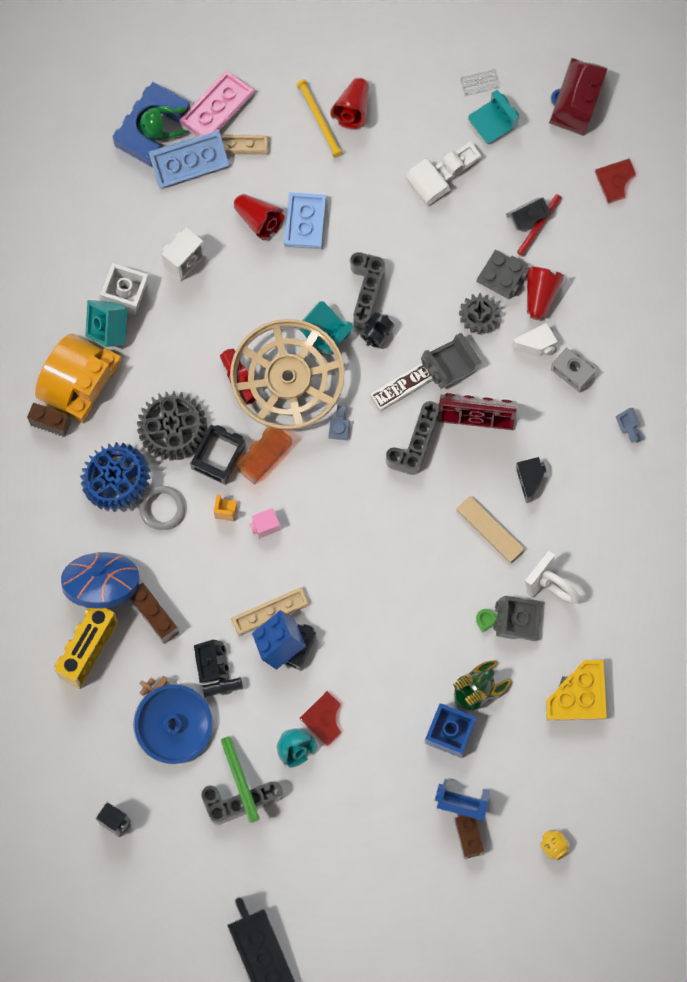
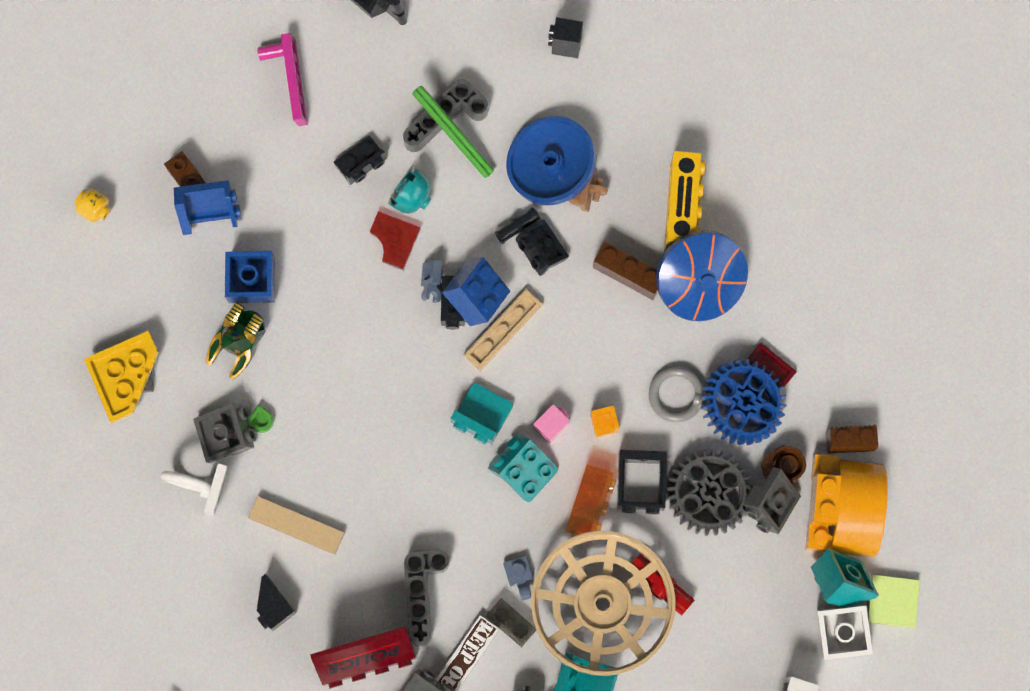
camera: 155 degrees right, 5 degrees up
none -> dark pink piece [257,33,308,126]
none -> black bracket [333,135,387,185]
none -> sand blue plate [421,260,443,303]
none -> teal bracket [450,383,513,445]
none -> clear smoke plate [486,598,536,648]
none -> teal bracket [488,434,558,502]
none -> dark grey plate [743,467,801,534]
none -> dark red tile [747,343,797,391]
none -> reddish brown hat [761,445,807,483]
none -> yellowish green tile [868,575,920,628]

